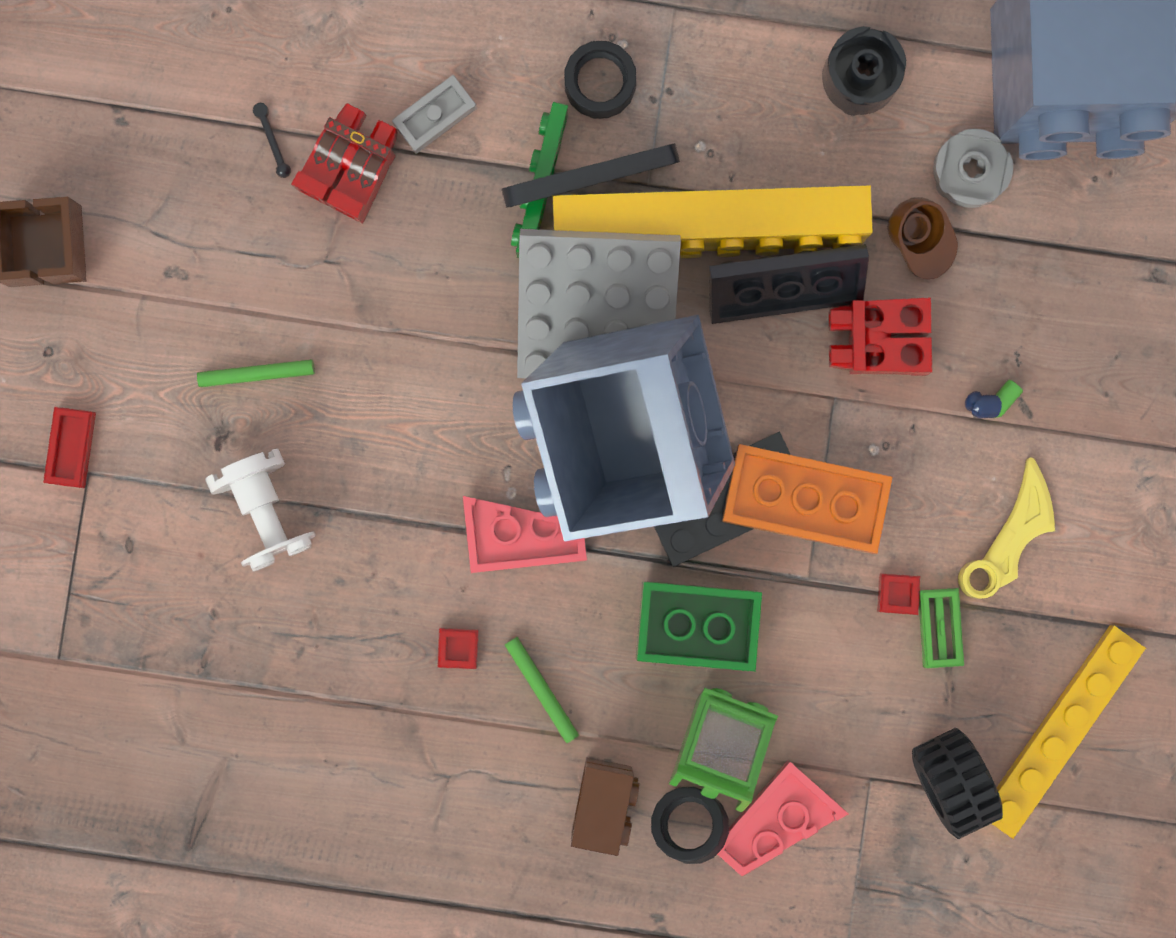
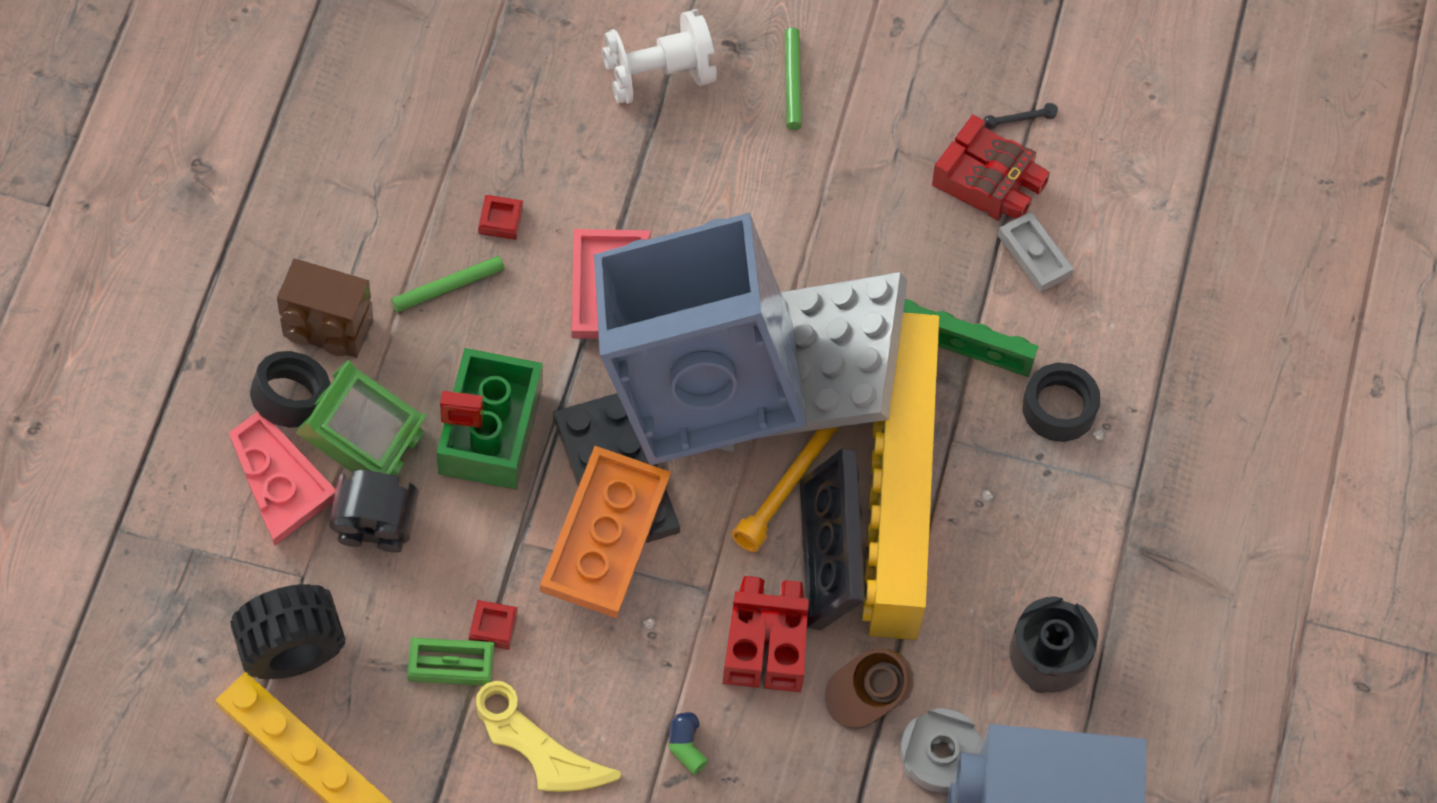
camera: 95 degrees right, 25 degrees down
black beam [501,143,680,208] -> none
none -> black brick [329,470,419,553]
none -> red tile [440,391,484,428]
none -> light orange piece [731,427,839,552]

